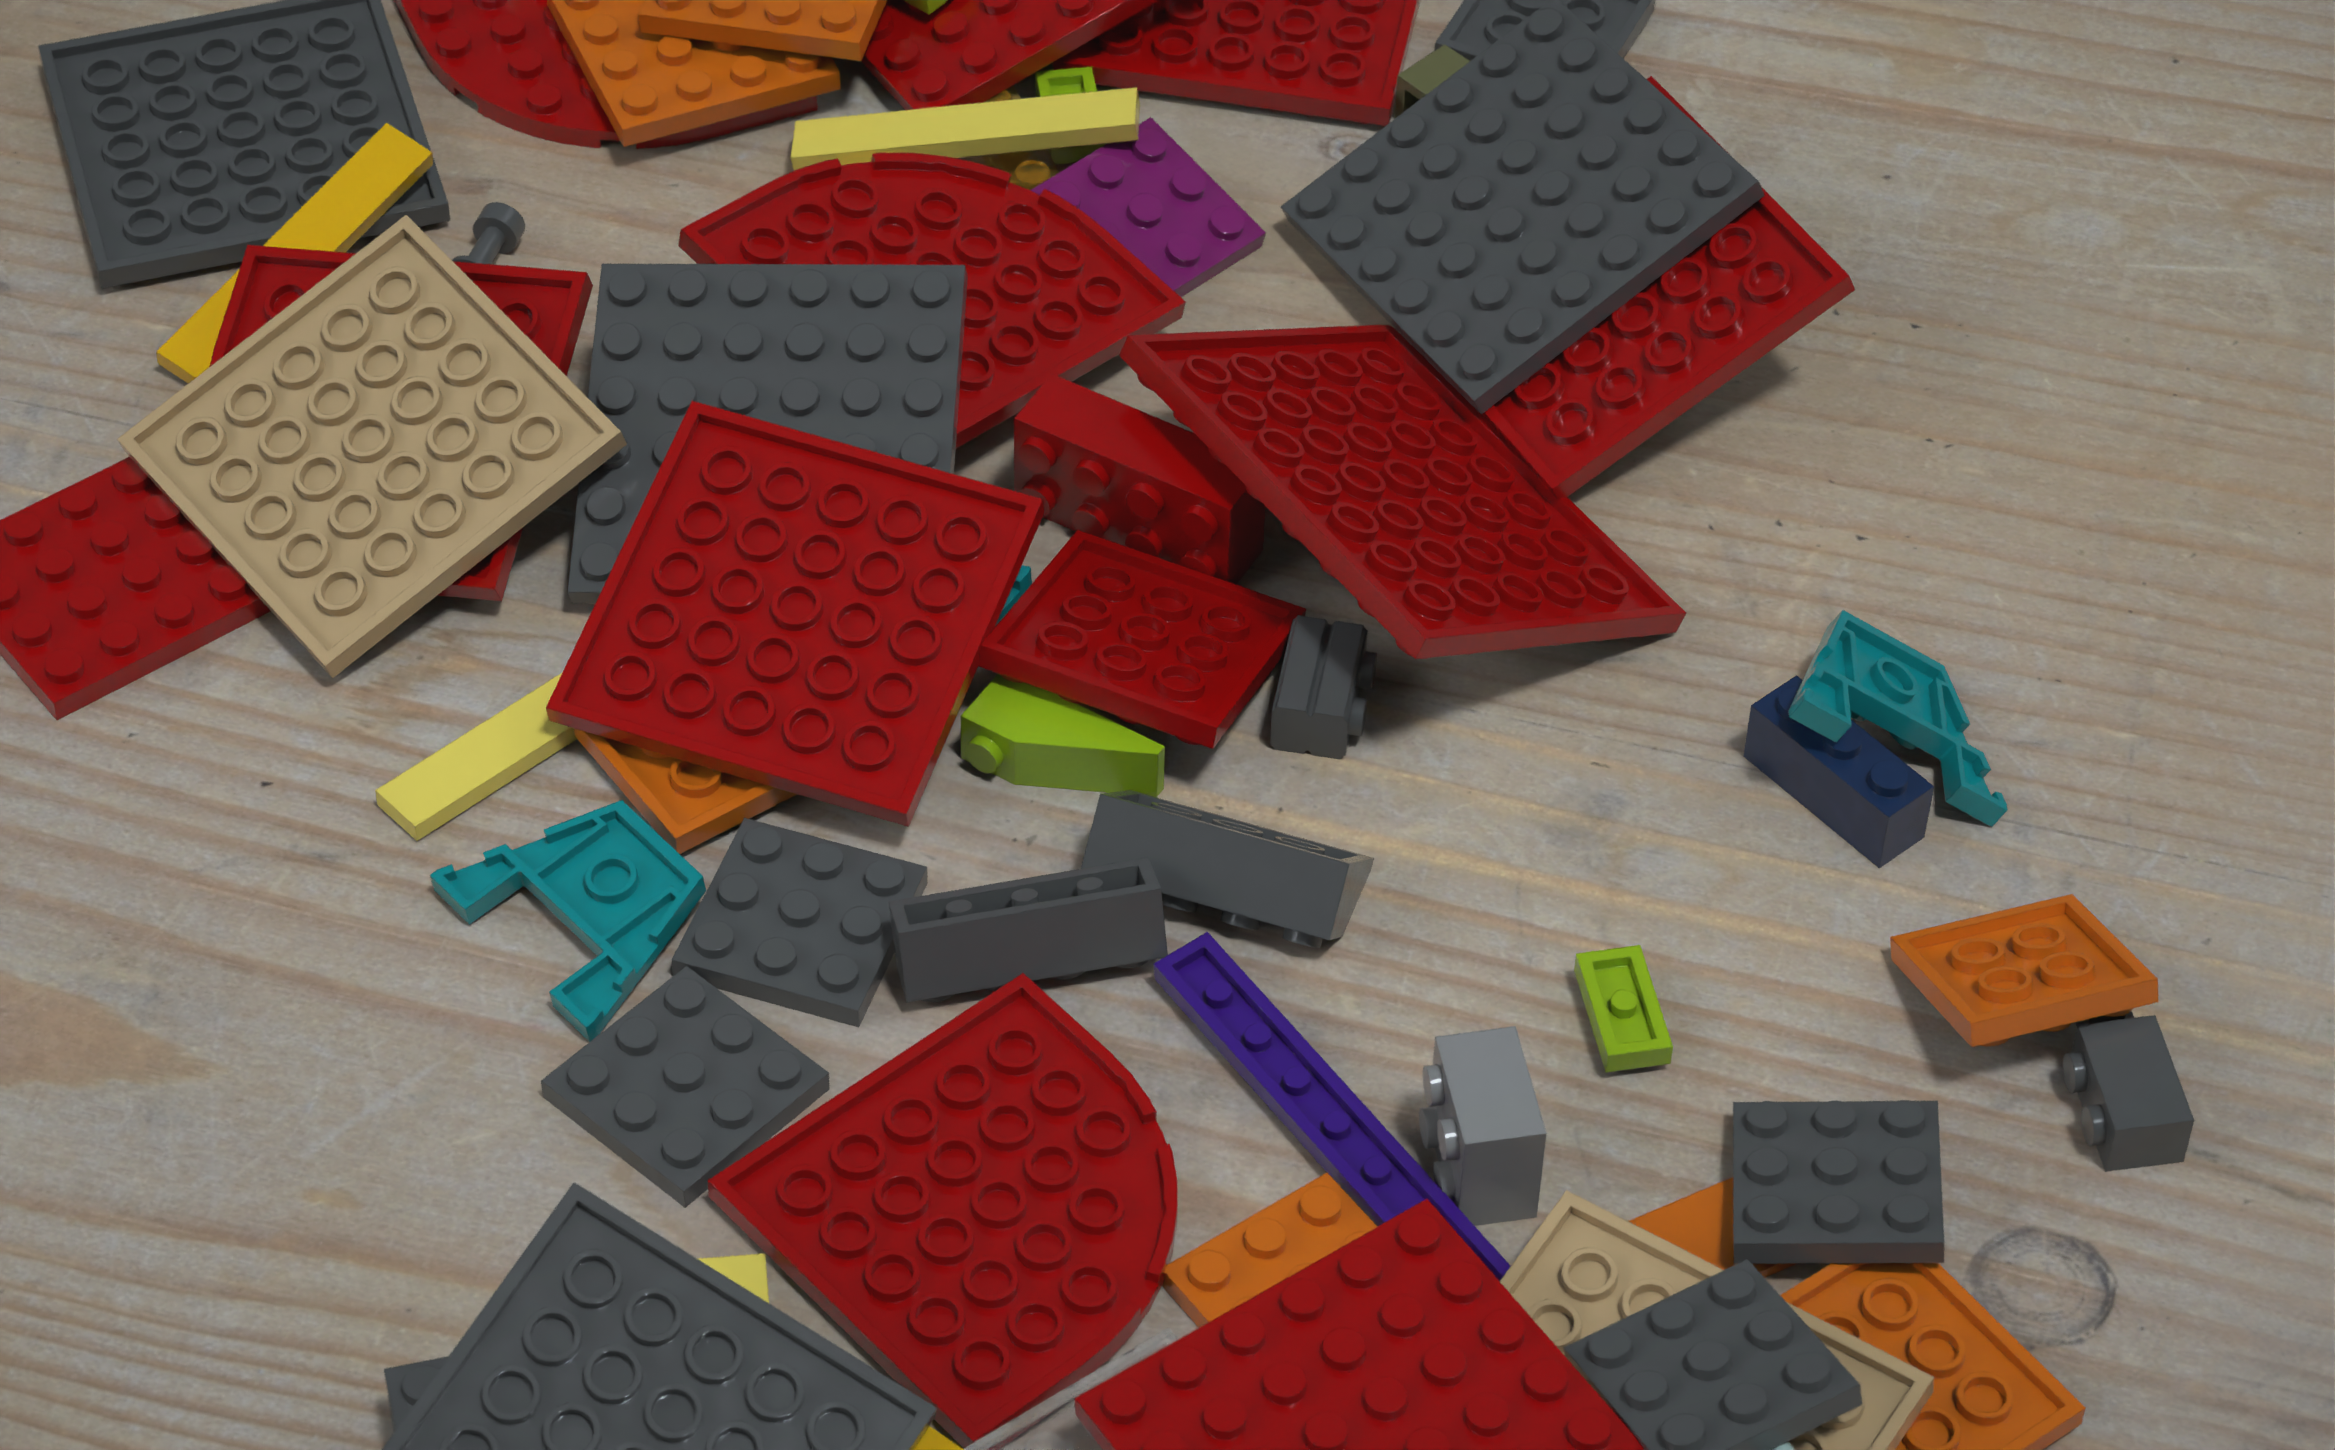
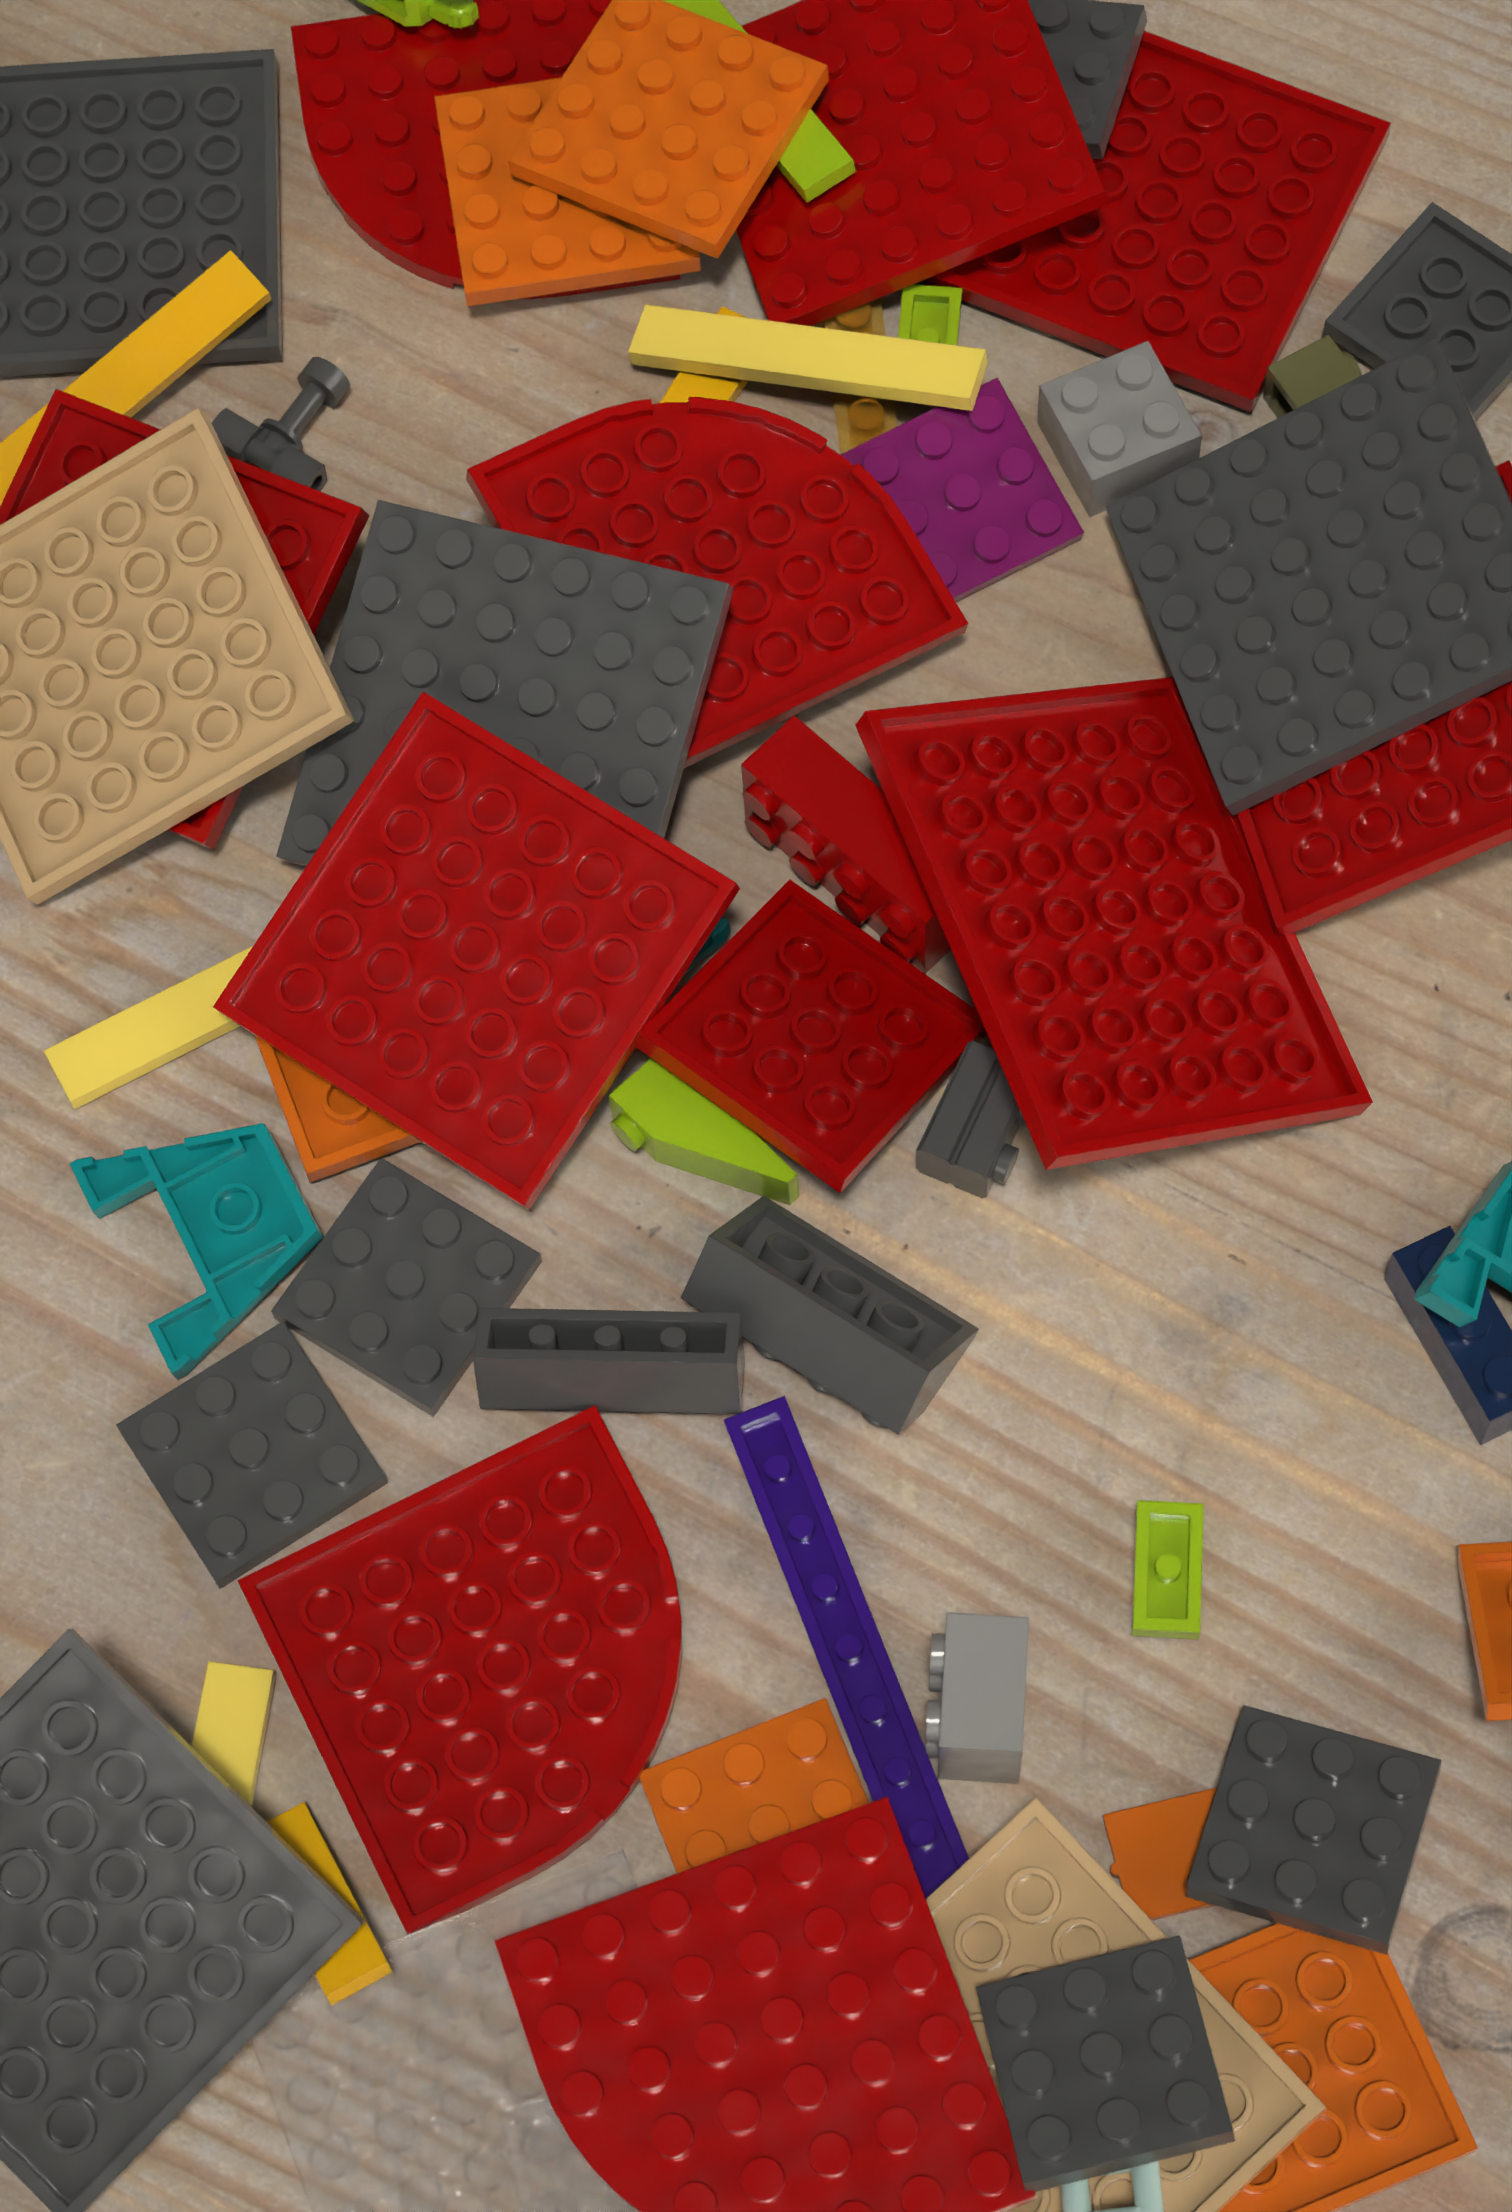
camera: 20 degrees right, 20 degrees up
none -> light grey brick [1037,341,1202,517]

